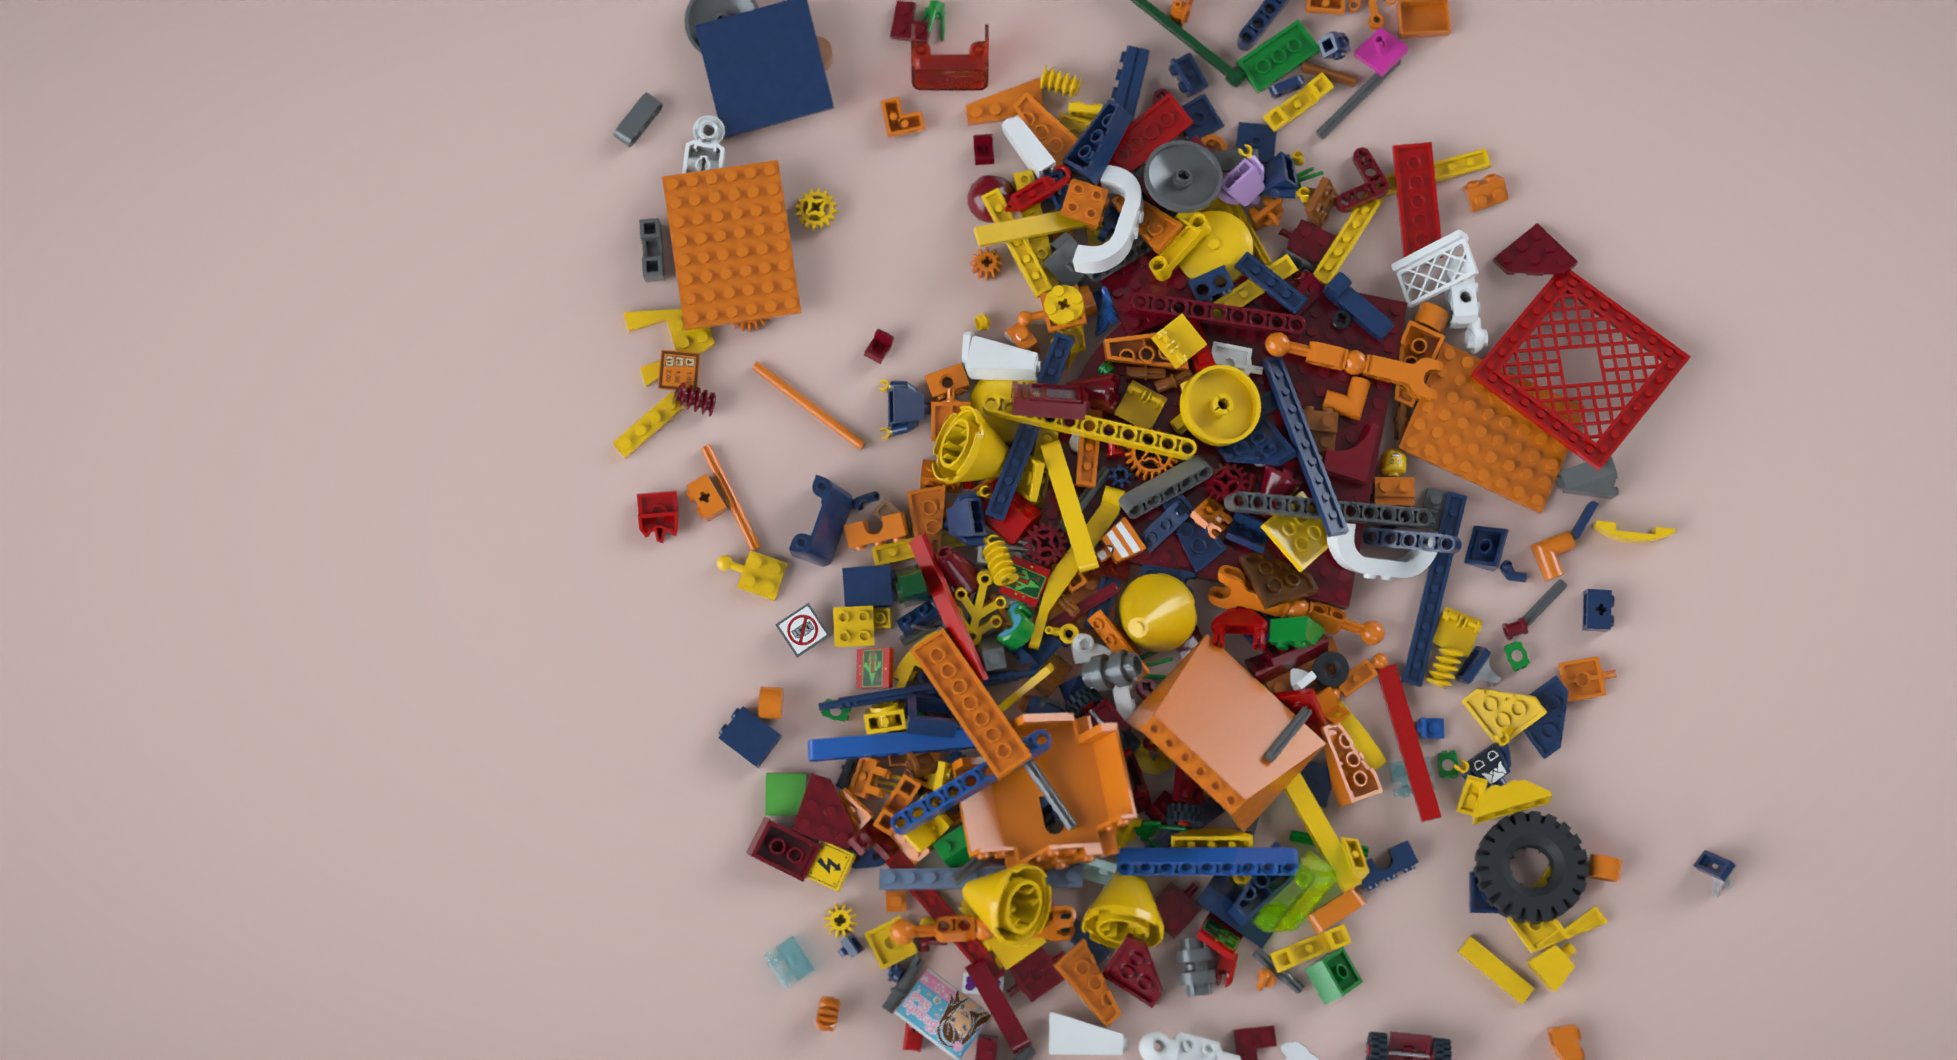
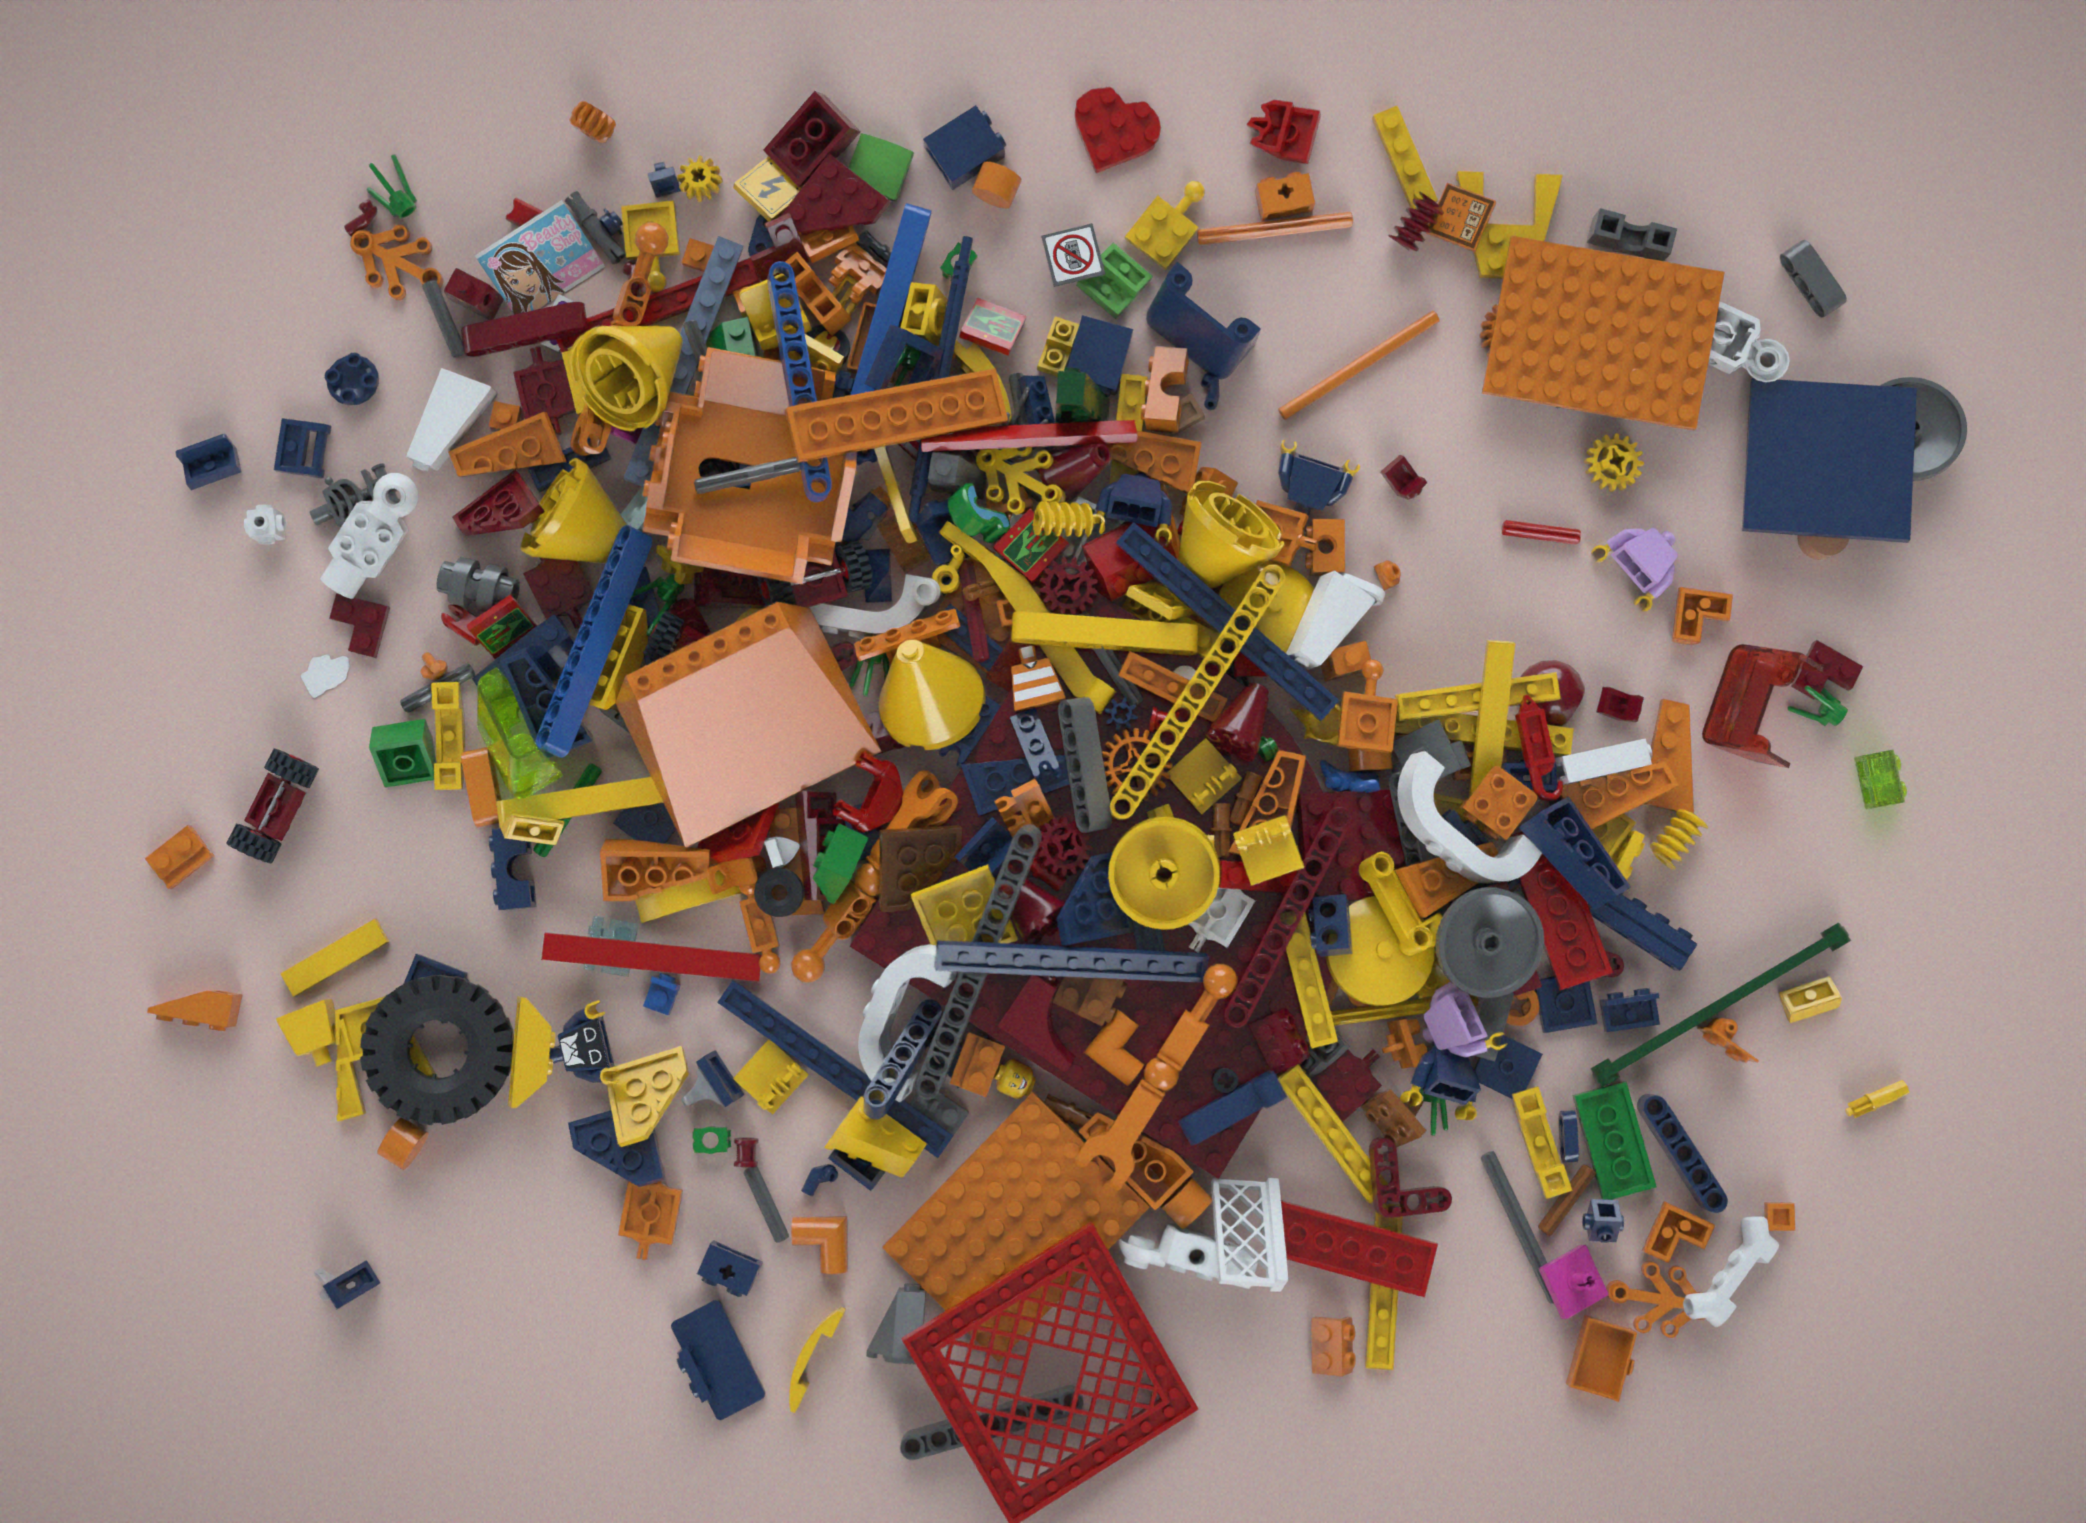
camera: 110 degrees right, 5 degrees up
clear light blue plate [764,936,815,989] -> none
yellow hinge [833,606,875,647] -> none
dark orange bracket [905,751,938,779] -> none
orange gear [970,247,1003,281] -> none
yellow plate [974,312,991,331] -> none
dark red door [1011,381,1090,420] -> none
yellow plate [1044,285,1084,325] -> none
dark grey piece [1082,649,1143,692] -> none
dark blue tile [1234,252,1308,315] -> none
dark grey axle [1264,706,1312,762] -> none
yellow piece [1426,645,1464,689] -> none
green piece [1438,750,1458,779] -> none
yellow plate [1456,775,1487,816] -> none
dark red plate [1493,223,1578,277] -> none
dark blue tile [1571,501,1599,540] -> none
none -> orange plate [489,401,522,430]
none -> dark blue bracket [671,1300,766,1420]
none -> yellow wedge [824,1096,927,1178]
none -> dark grey beam [900,1385,1084,1460]
none -> red plate [1075,87,1161,173]
none -> bright green slope [1076,243,1153,319]
none -> orange plate [1373,560,1401,591]
none -> red axle [1502,520,1581,545]
none -> lavender torso [1591,528,1678,611]

